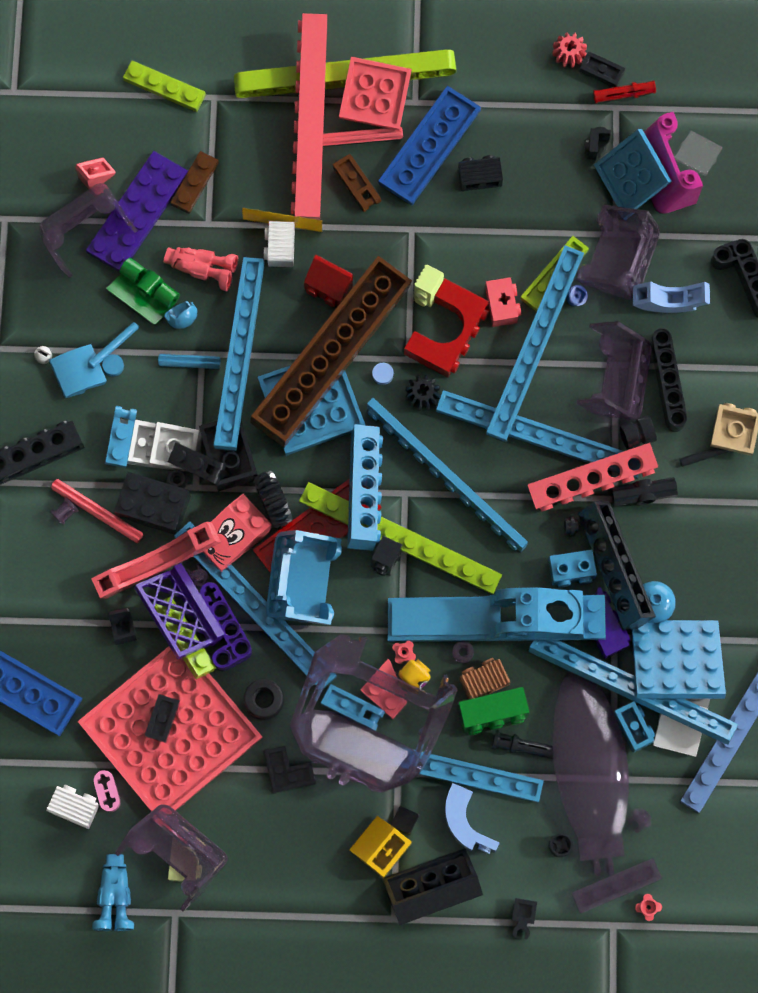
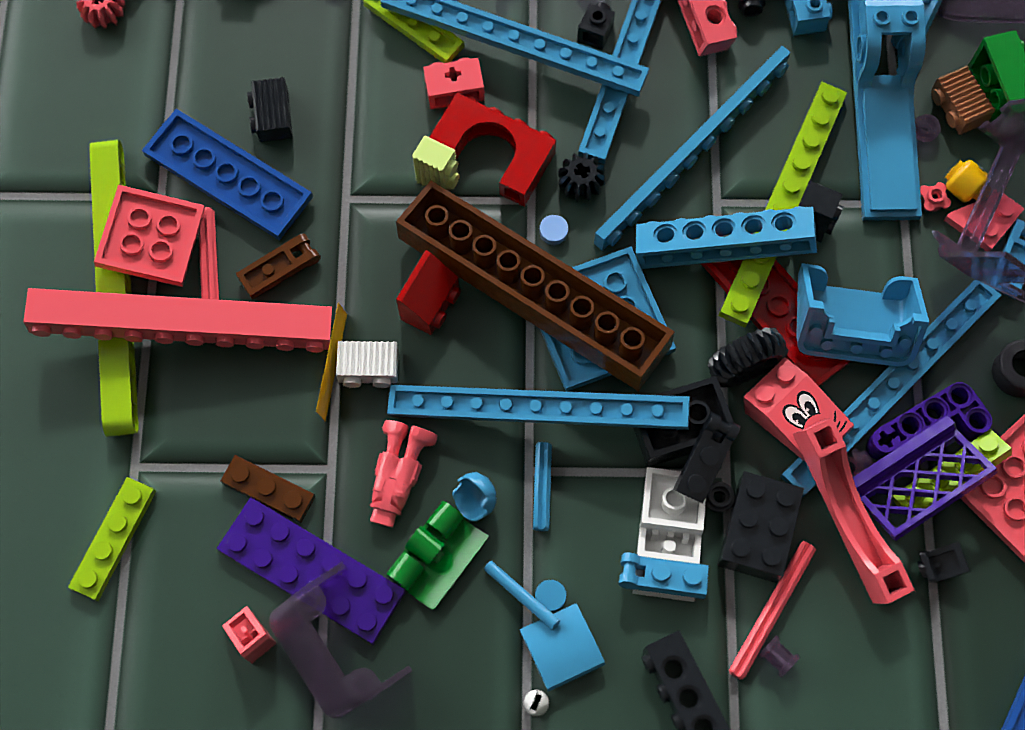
camera: 90 degrees left, 5 degrees down
none -> black brick [577,2,615,50]

